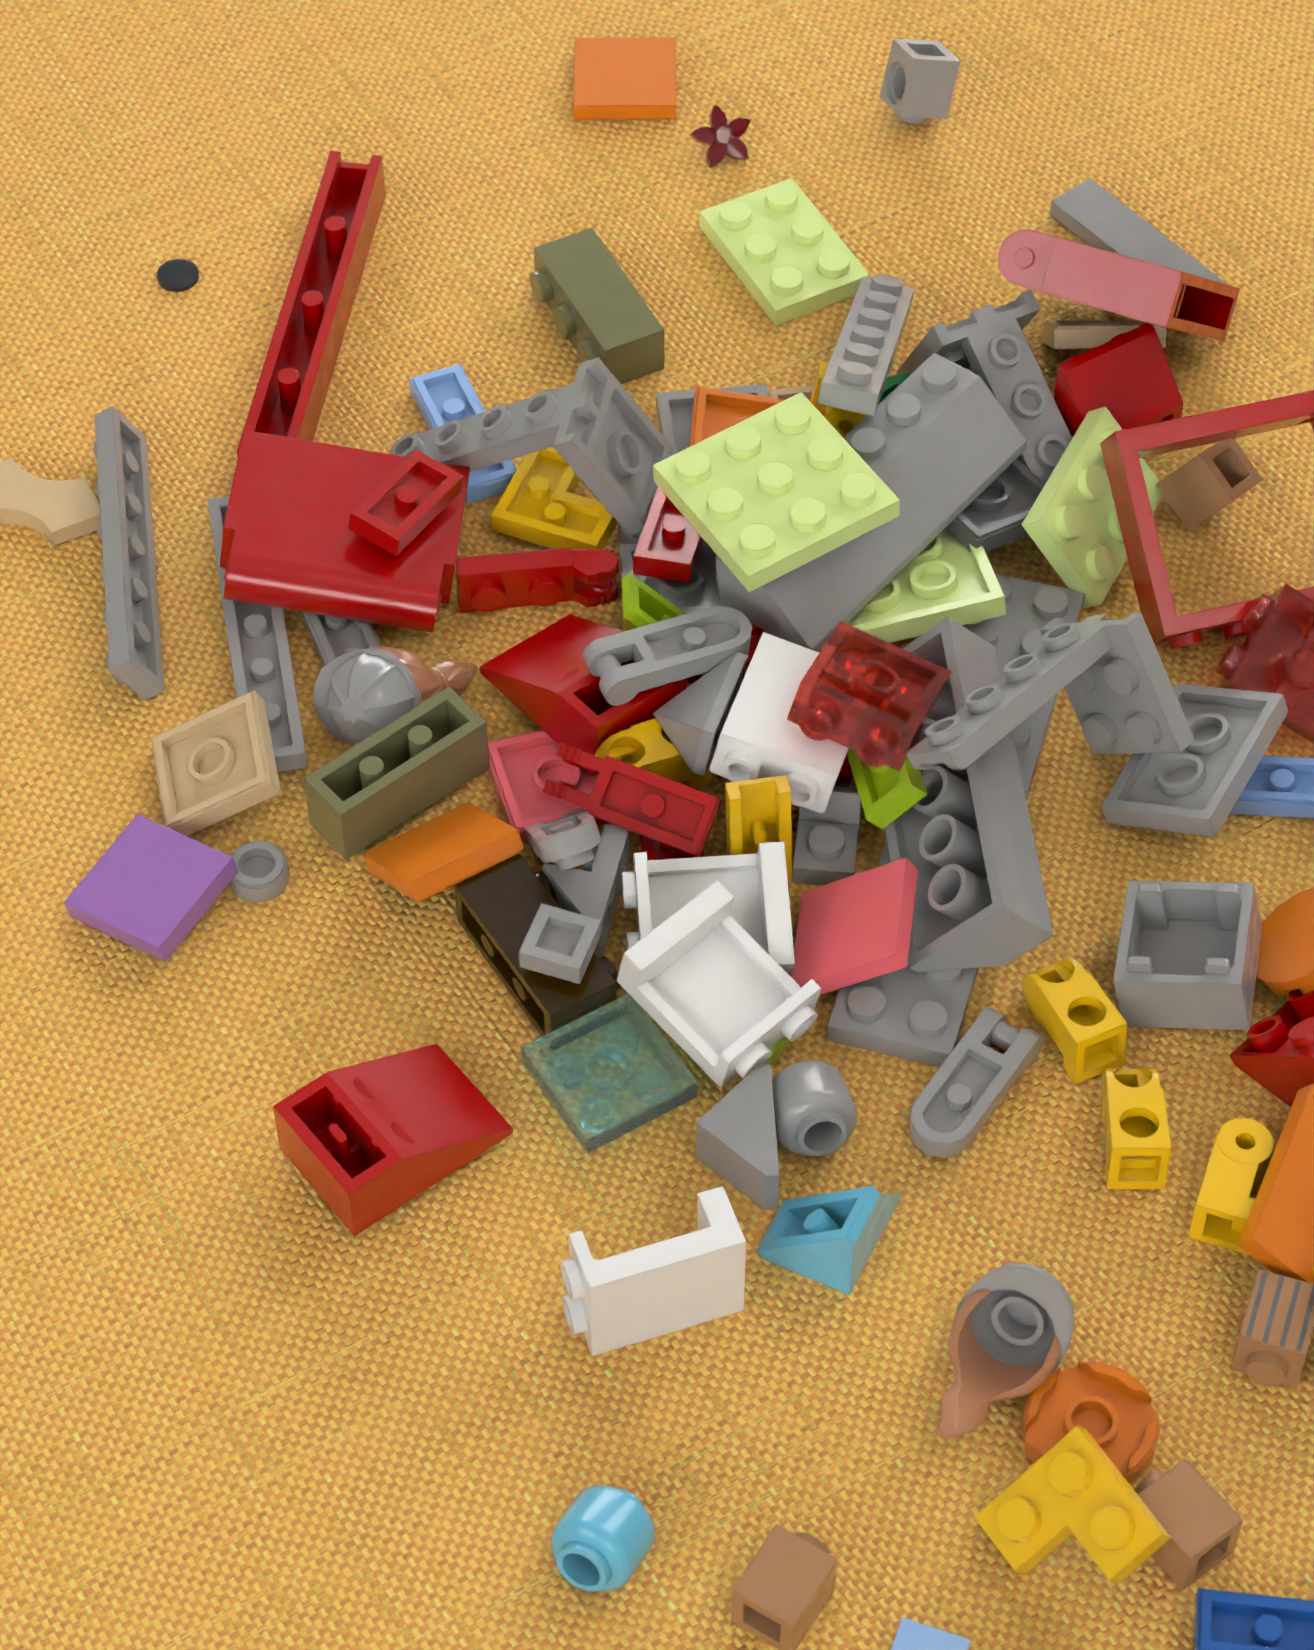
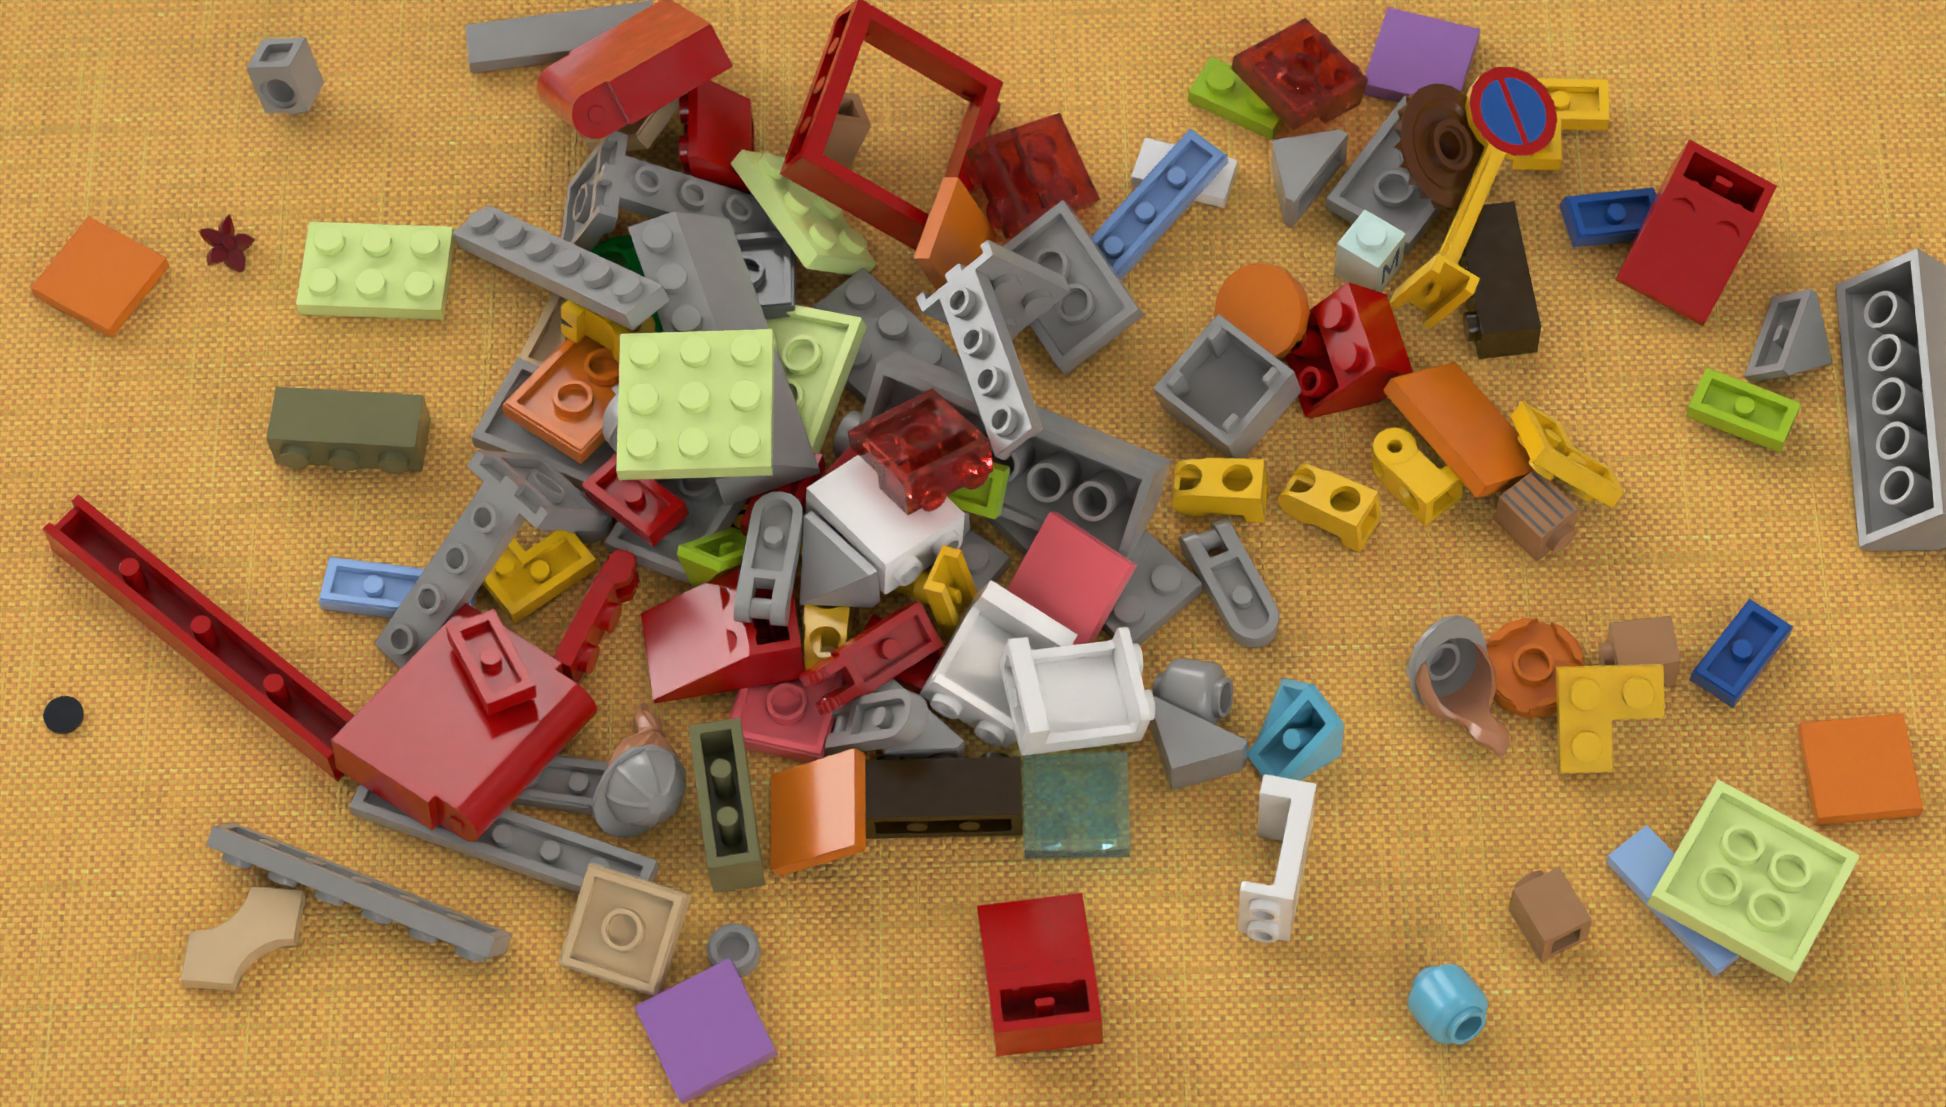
camera: 55 degrees left, 10 degrees up
light grey plate [519,903,601,984] -> none
none -> orange tile [913,177,997,290]

